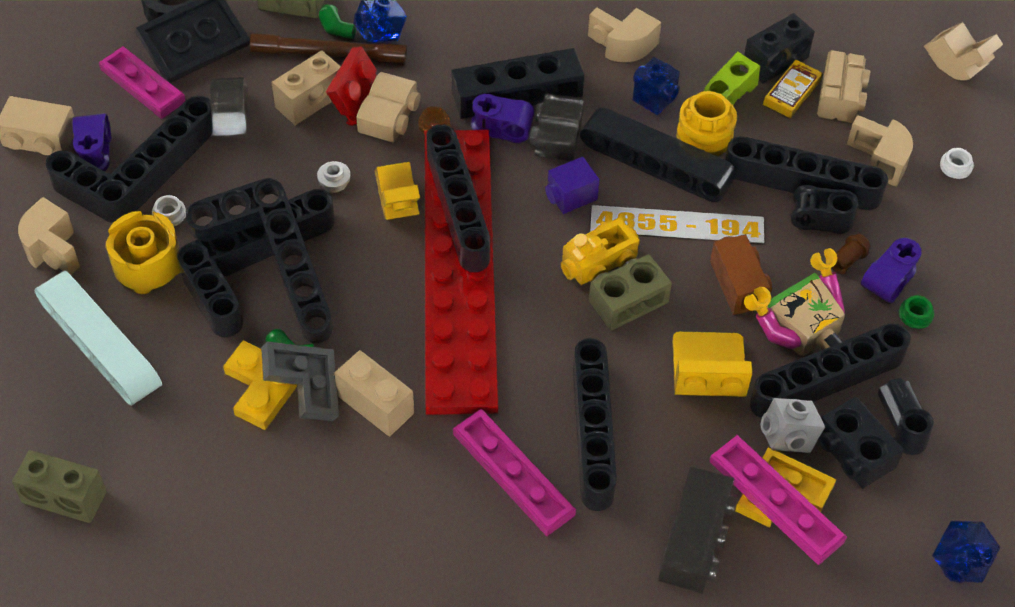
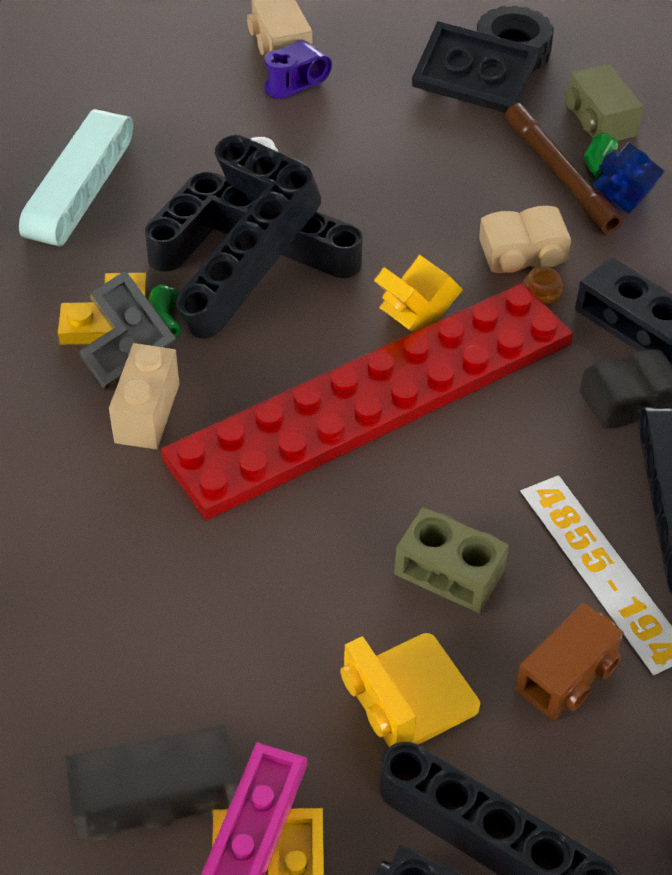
camera: 60 degrees right, 5 degrees down
tan brick [18,197,80,275] -> none
black beam [45,96,217,223] -> none
dark pink tile [99,46,186,119] -> none
yellow brick [106,211,181,294] -> none
clear smoke brick [210,77,249,136] -> none
tan brick [272,50,341,125] -> none
white plate [317,161,351,193] -> none
red plate [326,47,377,126] -> none
black beam [426,124,490,272] -> none
dark pink tile [453,409,576,537] -> none
dark purple piece [471,94,535,143] -> none
dark purple brick [545,156,600,214] -> none
yellow brick [561,217,640,285] -> none
black beam [573,338,617,511] -> none
torso [744,248,845,355] -> none
light grey brick [760,398,825,453] -> none

